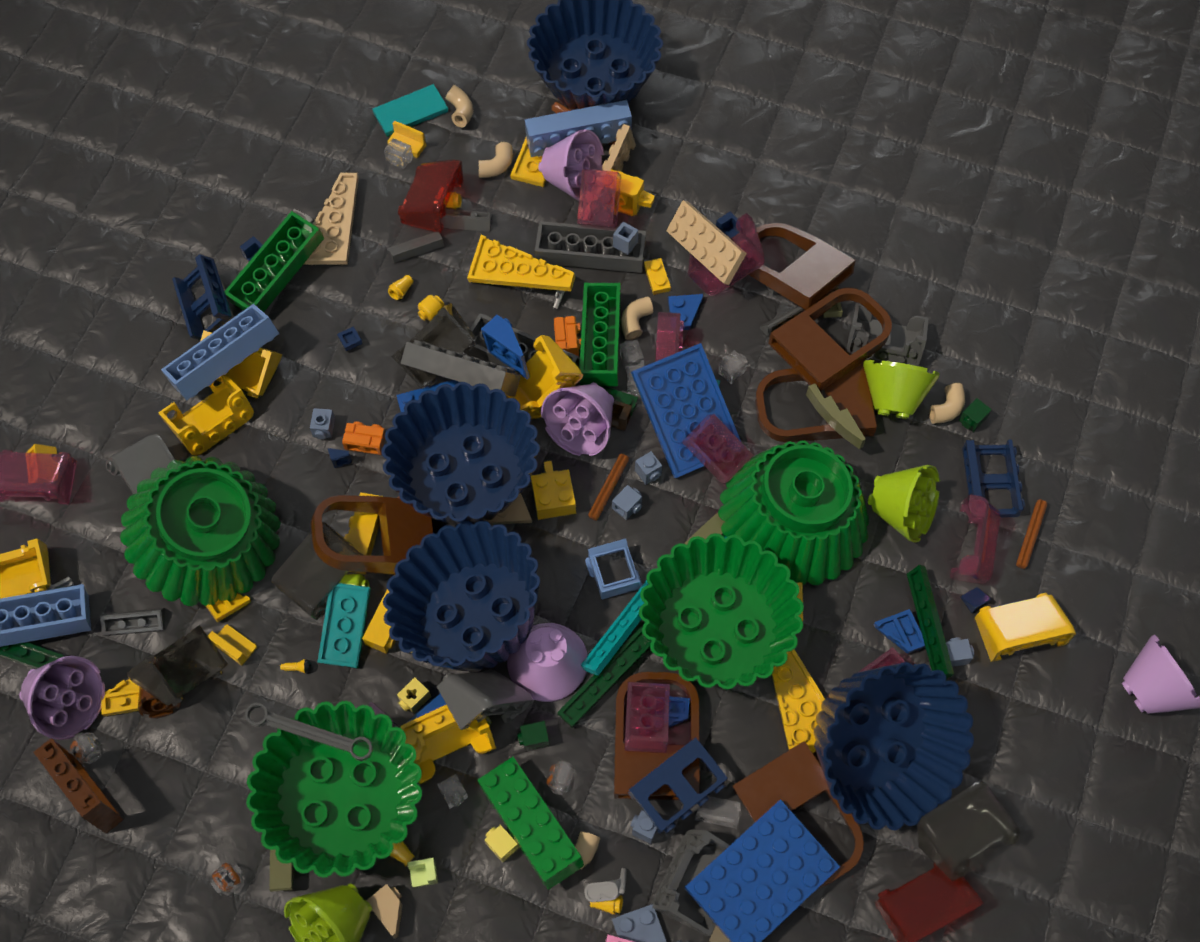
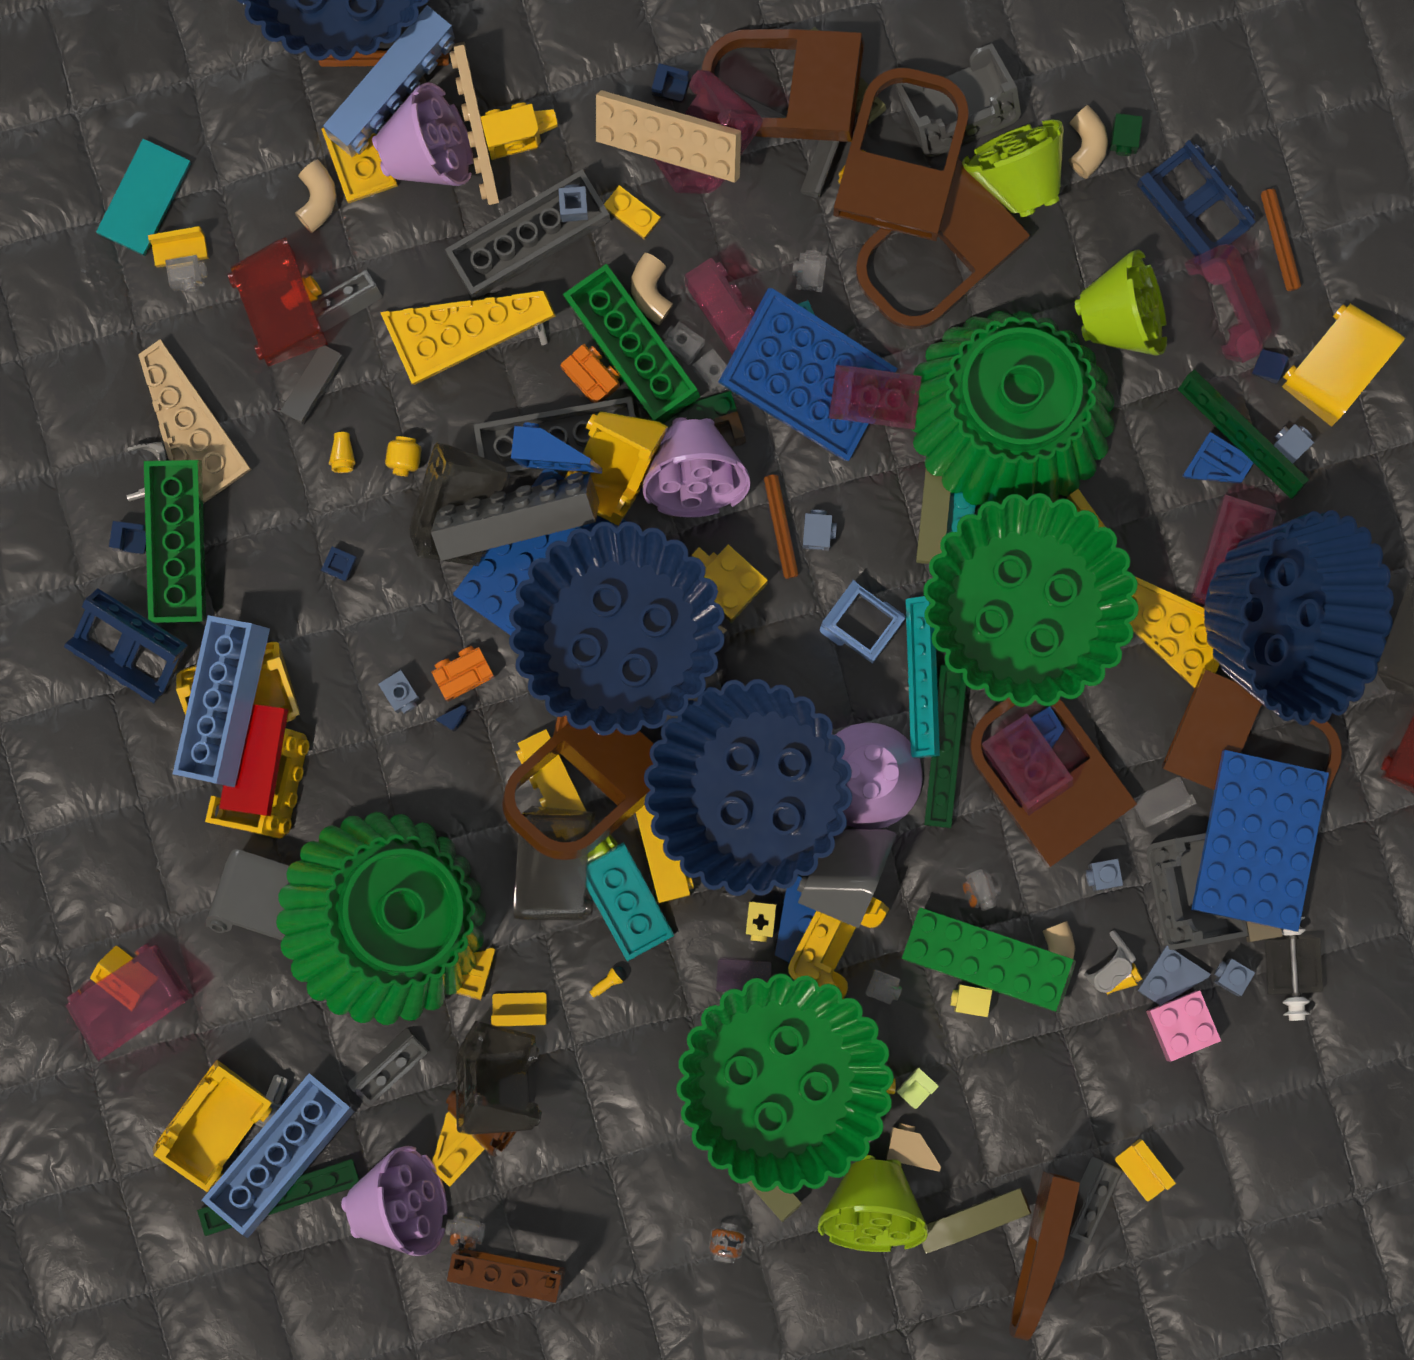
camera: 35 degrees left, 20 degrees up
dark grey piece [245,703,373,761] -> none
tan cylinder [445,85,473,127] -> none
dark green brick [517,721,549,752] -> none
clear pink brick [577,169,621,228] -> none
dark blue window [628,737,728,834] -> none
sand blue brick [635,451,662,485] -> none
blue wing [668,294,703,331] -> none
olive slope [806,384,866,449] -> none
none -> red tile [219,704,289,816]

